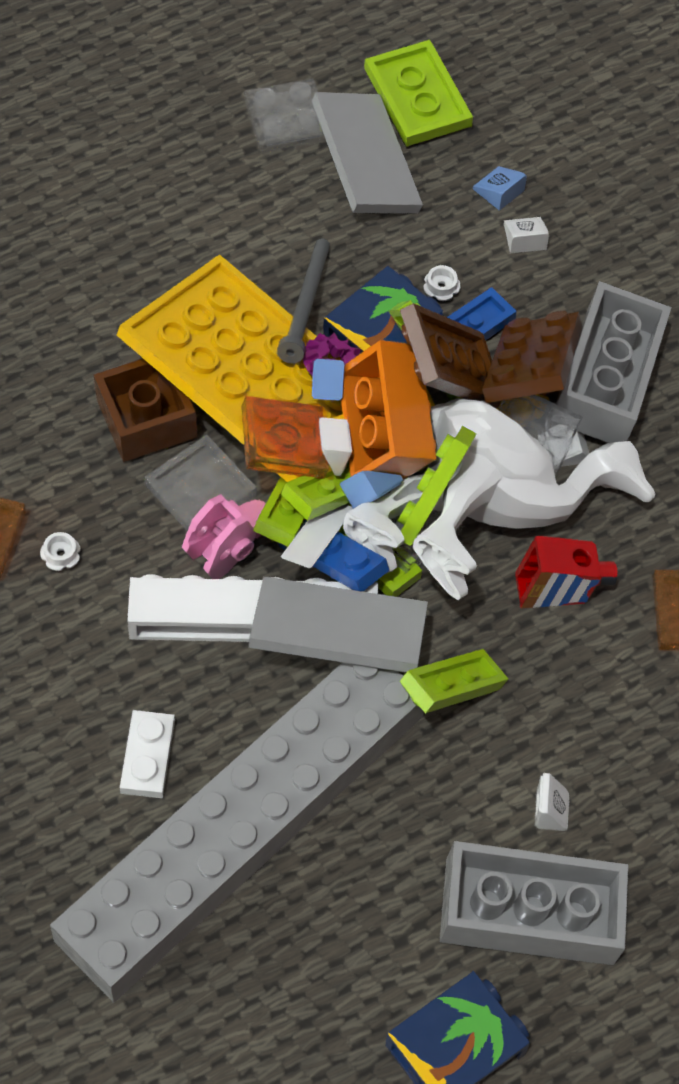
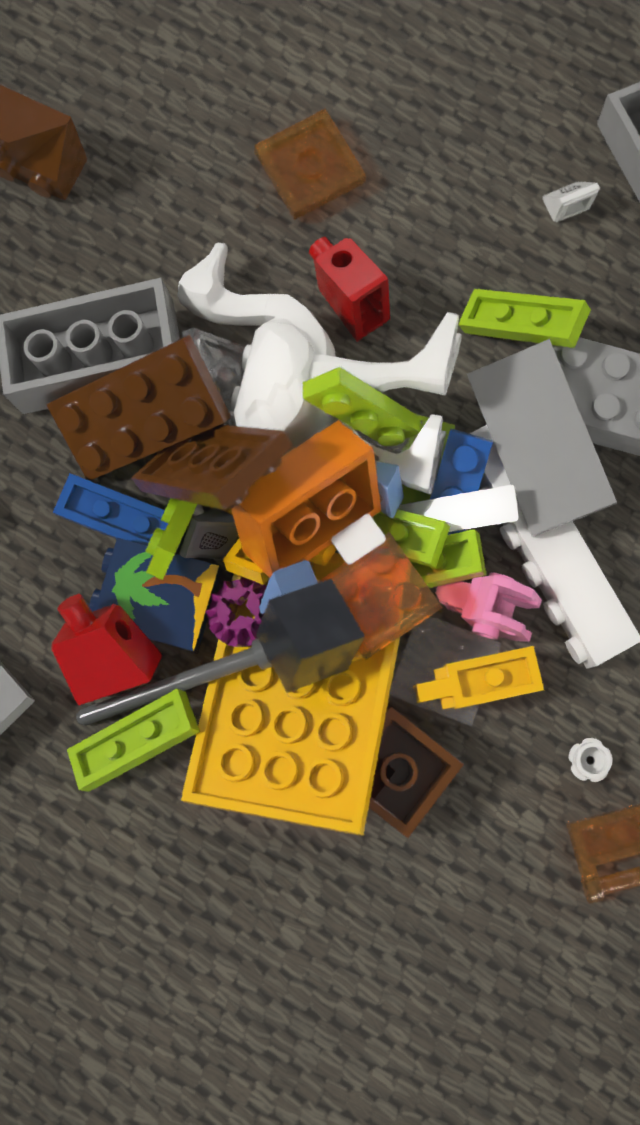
camera: 120 degrees left, 20 degrees up
white plate [423,265,460,301] -> none
none -> red torso [52,594,162,705]
none -> lime plate [67,688,200,792]
none -> black head [256,579,365,693]
none -> yellow hinge [413,646,544,709]

